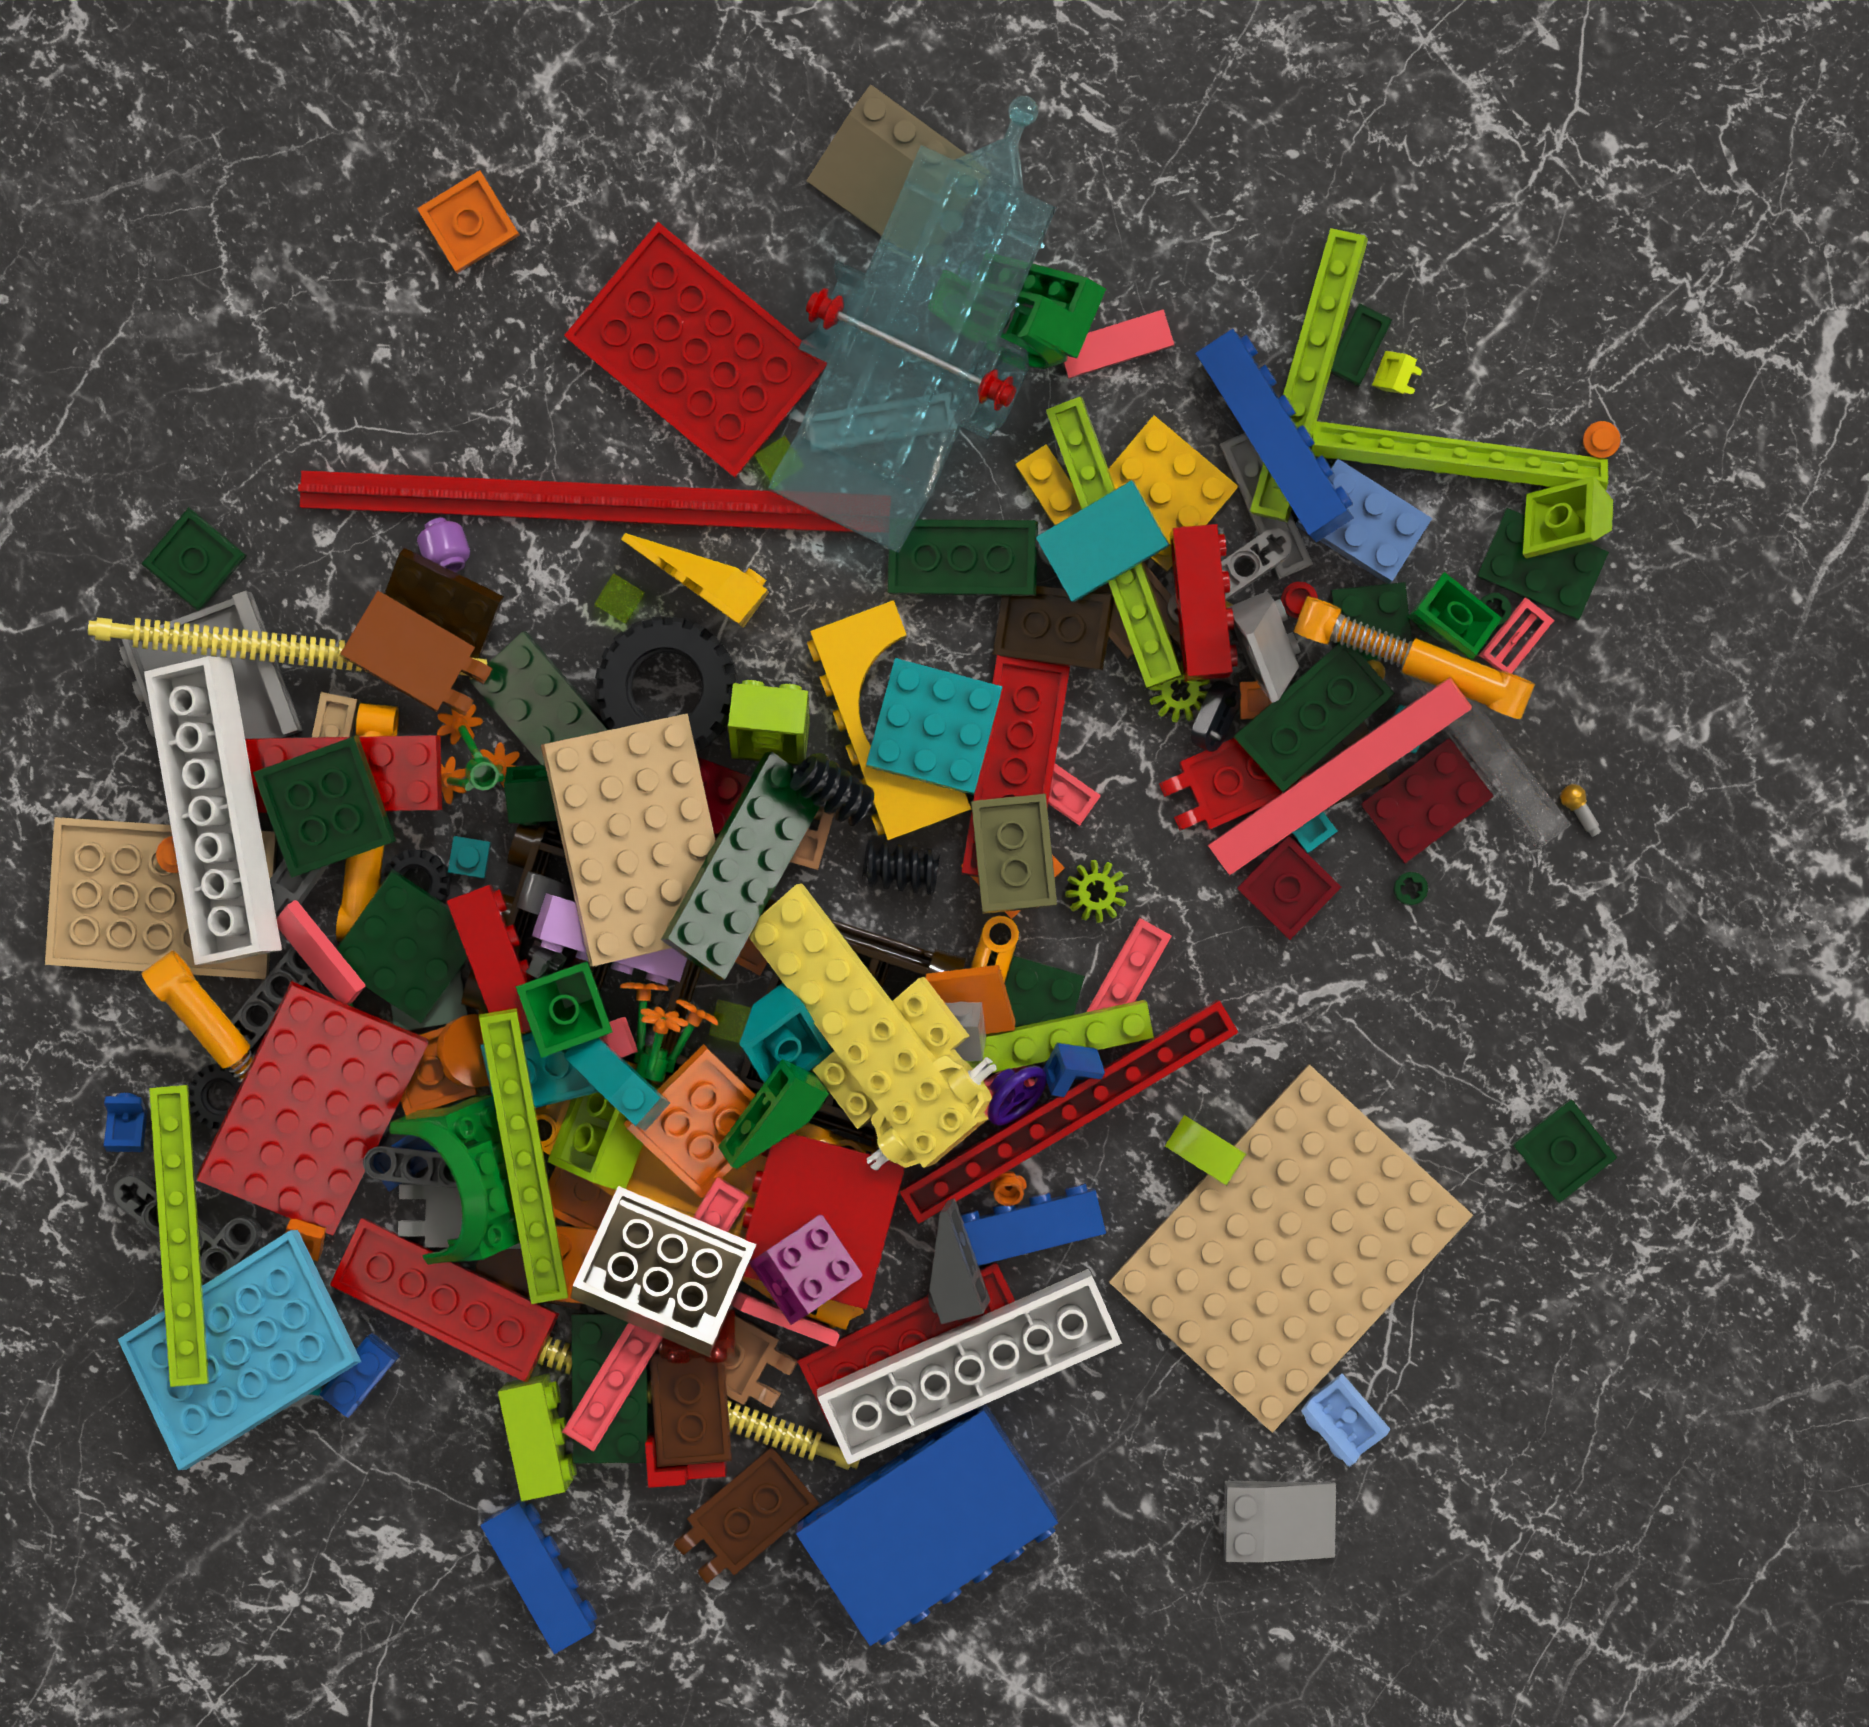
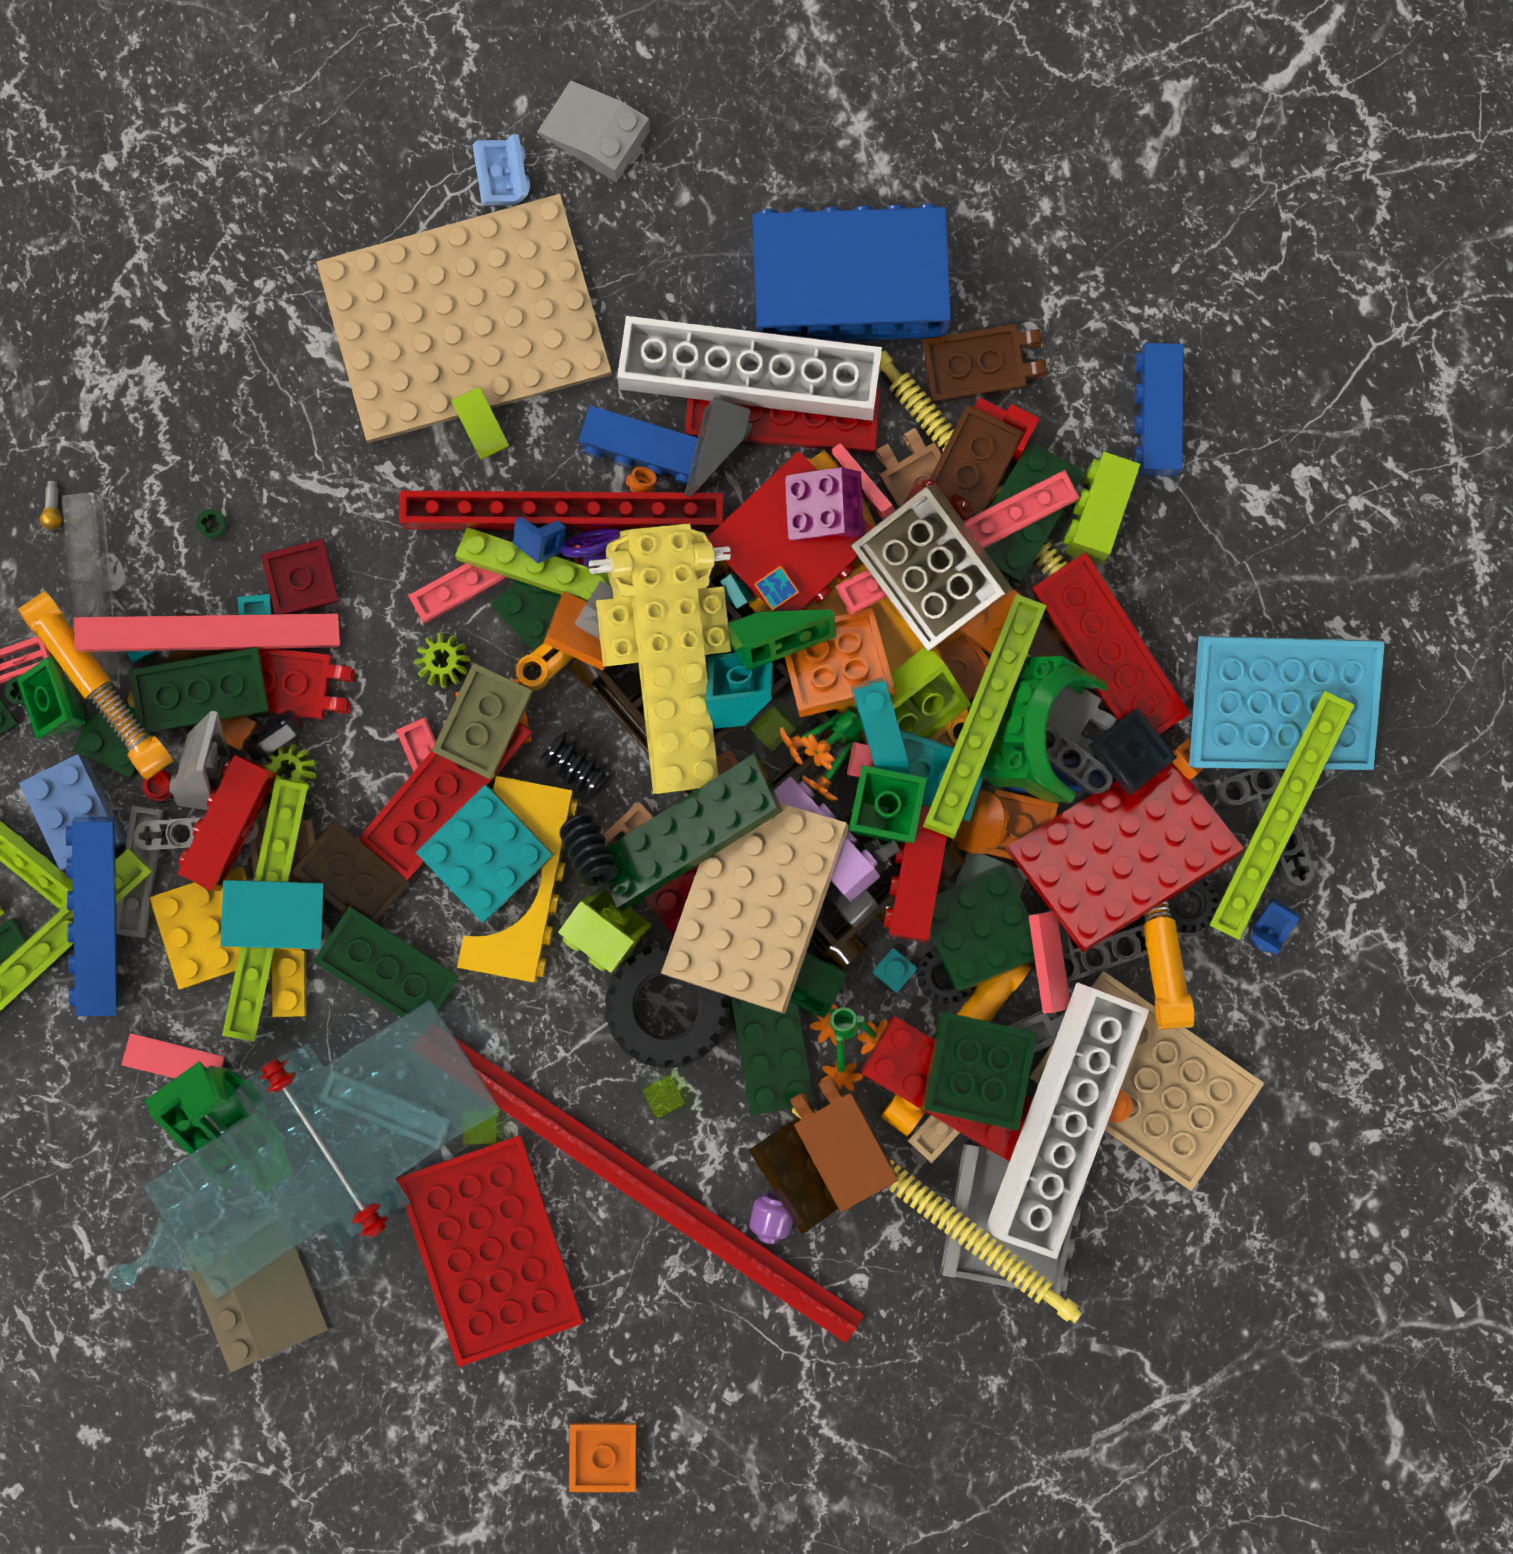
camera: 150 degrees left, 5 degrees down
dark green tile [141,507,247,611] -> none
blue brick [319,1333,400,1418] -> none
yellow wedge [621,533,769,628] -> none
dark red plate [1359,737,1494,863] -> none
dark green plate [1512,1099,1617,1203] -> none
none -> teal plate [720,573,756,609]
none -> tile [754,566,799,612]
none -> black tile [1088,708,1177,796]

